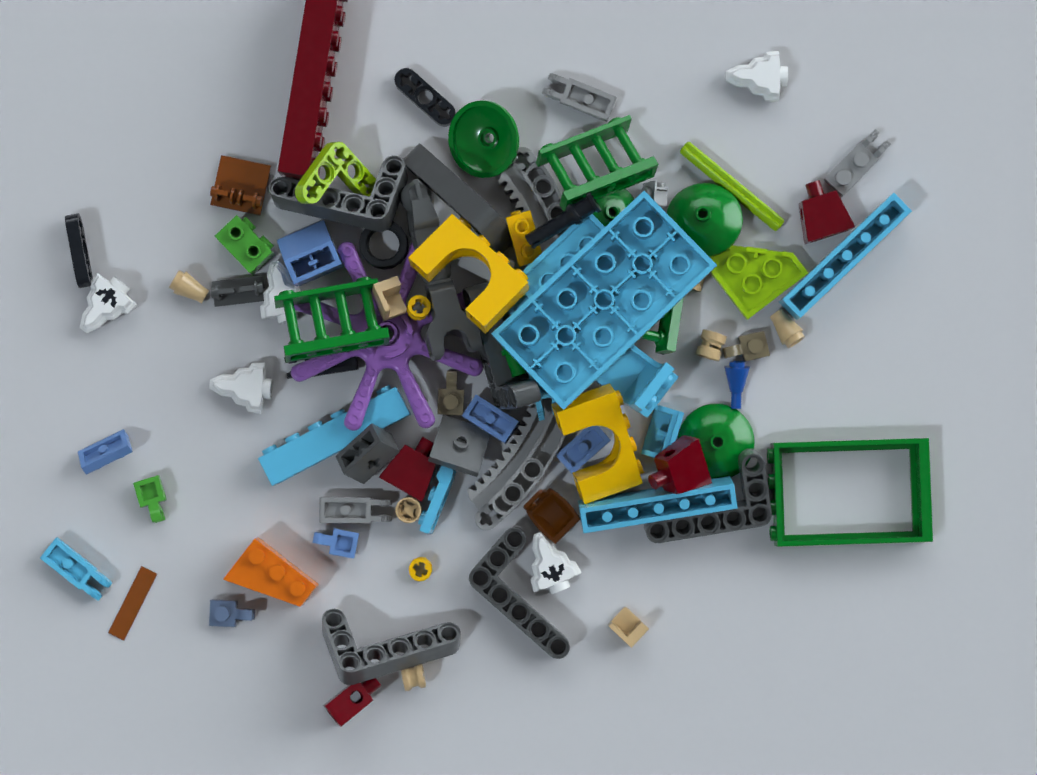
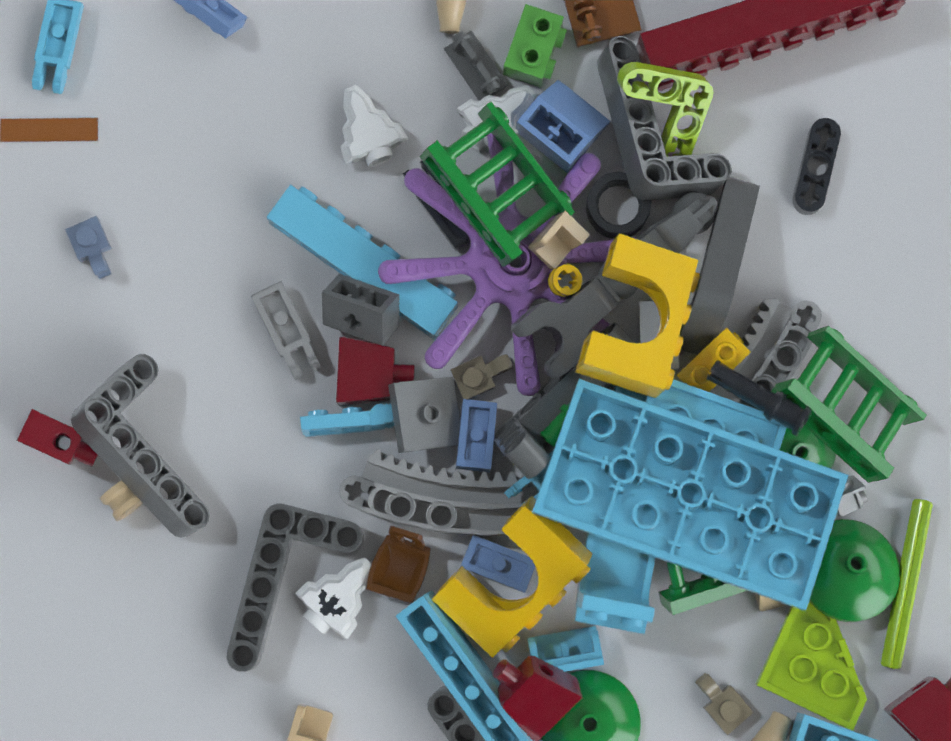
camera: 60 degrees right, 5 degrees down
bright green plate [133,475,167,523] -> none
orange wedge [223,537,319,607] -> none
medium blue plate [312,528,359,559] -> none
tan wheel [395,497,422,523] -> none
yellow bush [409,557,432,581] -> none
green dish [448,100,519,178] -> none
light grey hinge [542,73,617,122] -> none
tan wheel [695,329,727,361] -> none
blue cone [724,361,750,409] -> none

